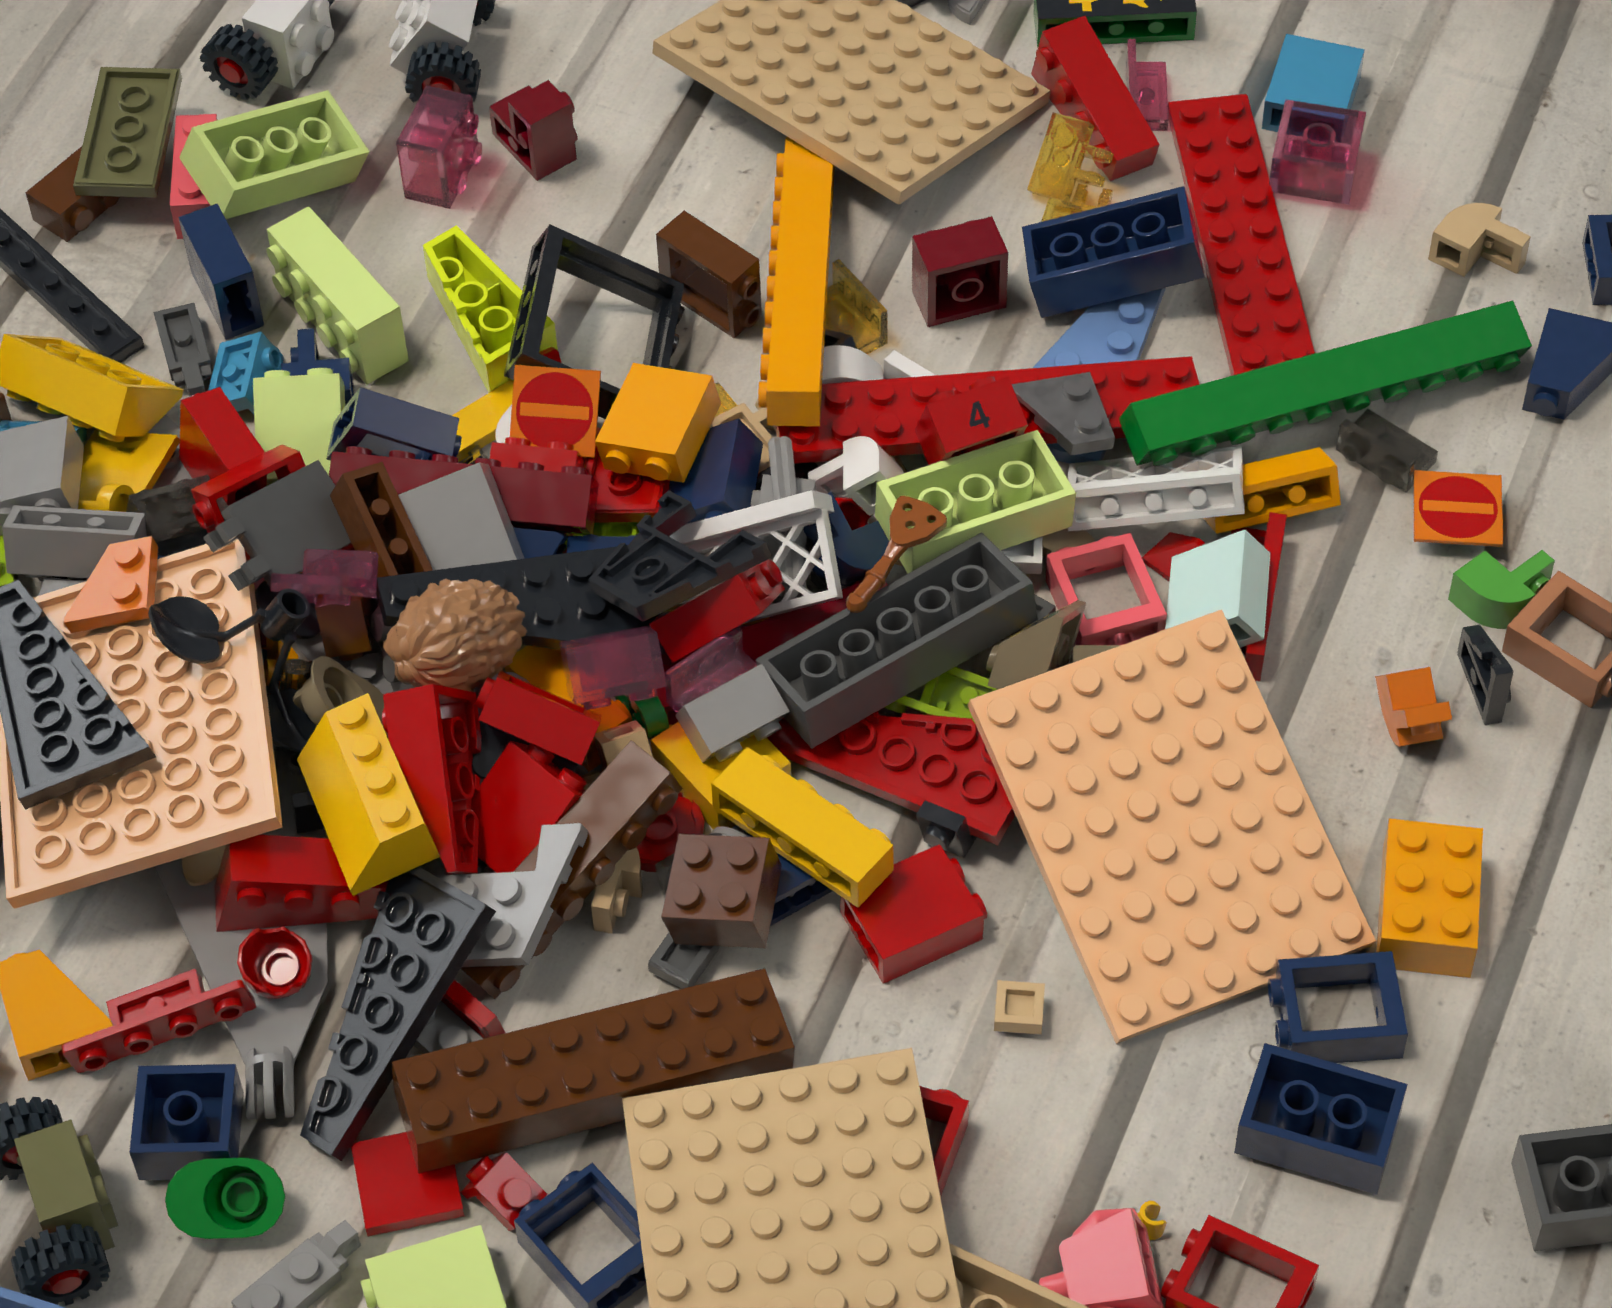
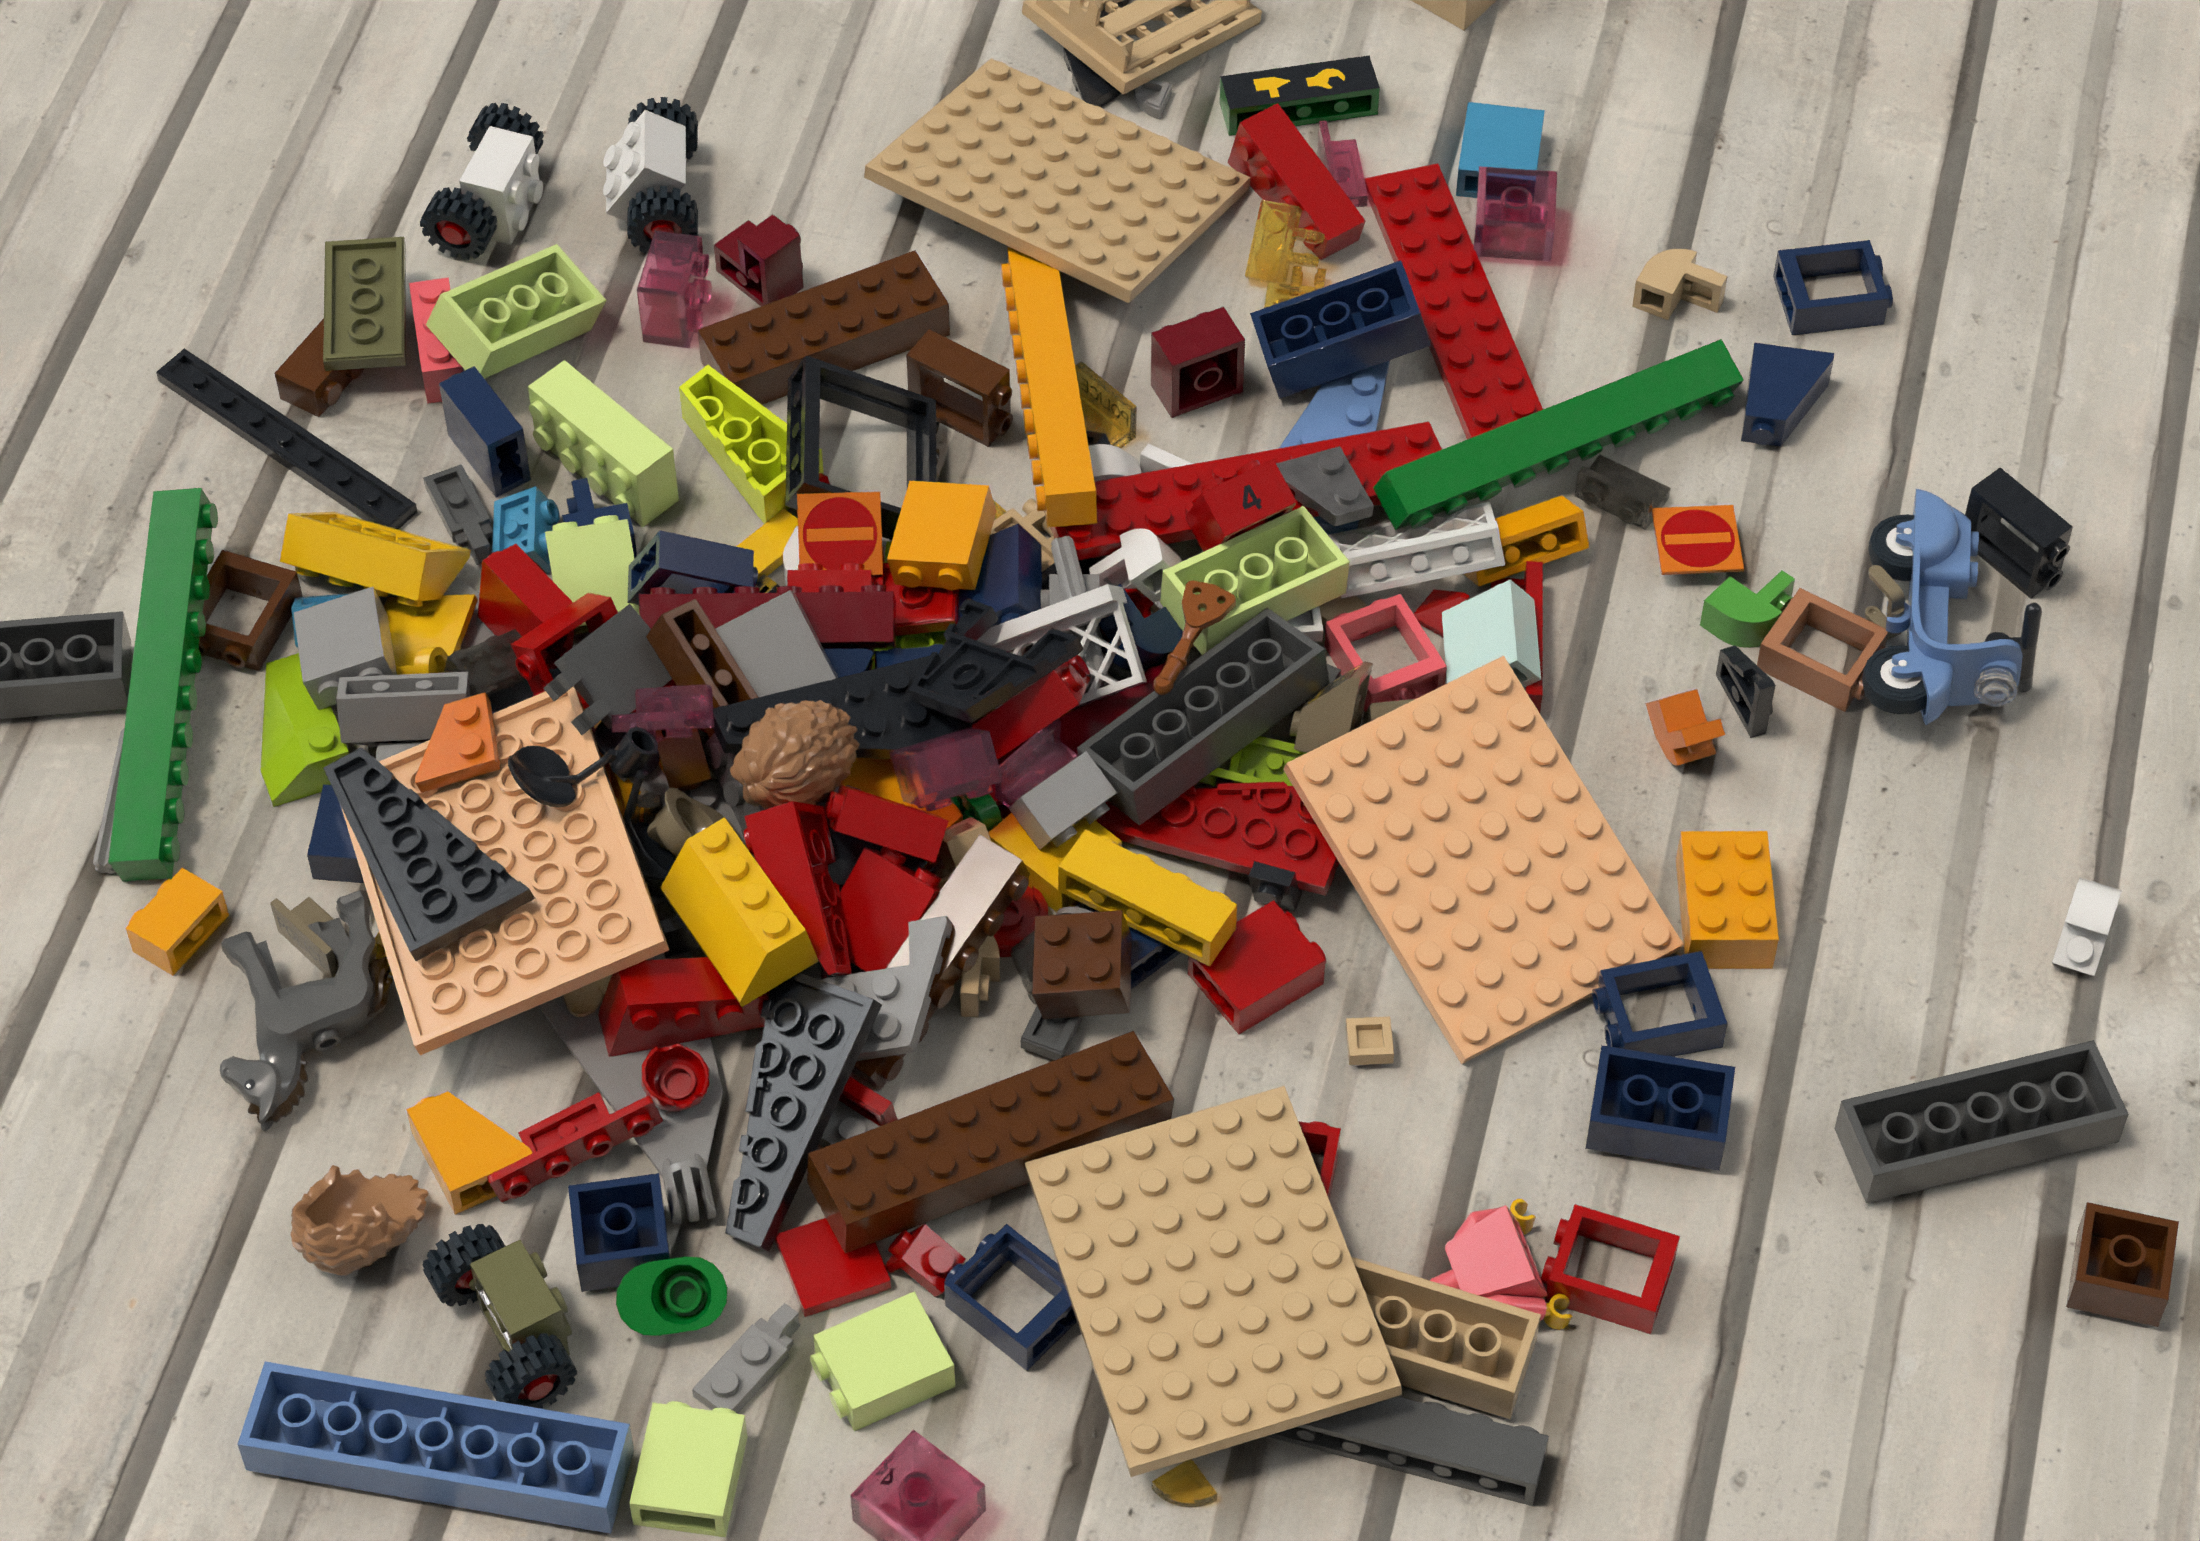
camera: 10 degrees left, 0 degrees up
none -> reddish brown brick [698,250,950,405]

